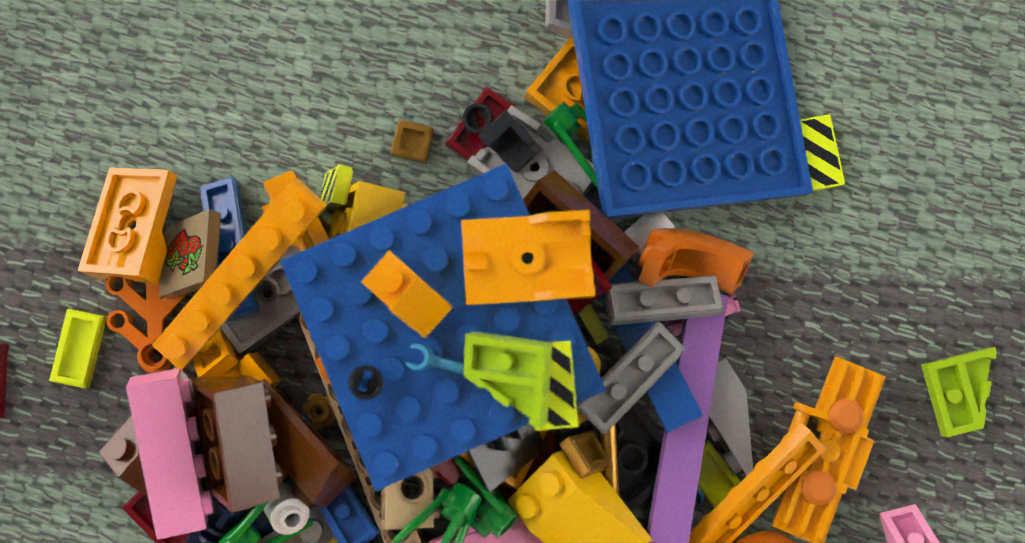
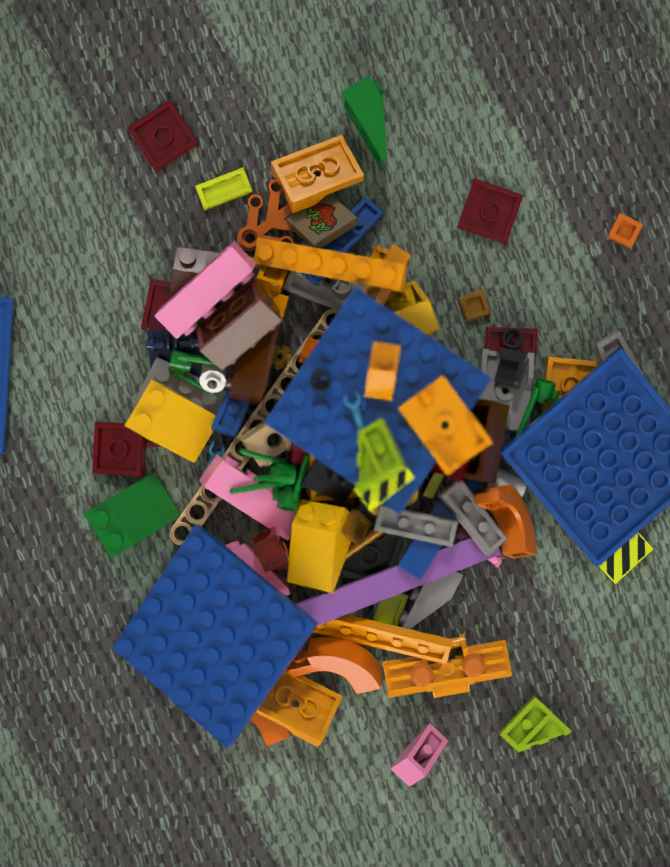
camera: 65 degrees right, 5 degrees up
neon yellow tile [320,164,353,211] -> none
none -> green slope [342,75,387,170]
none -> dark red tile [457,178,523,245]

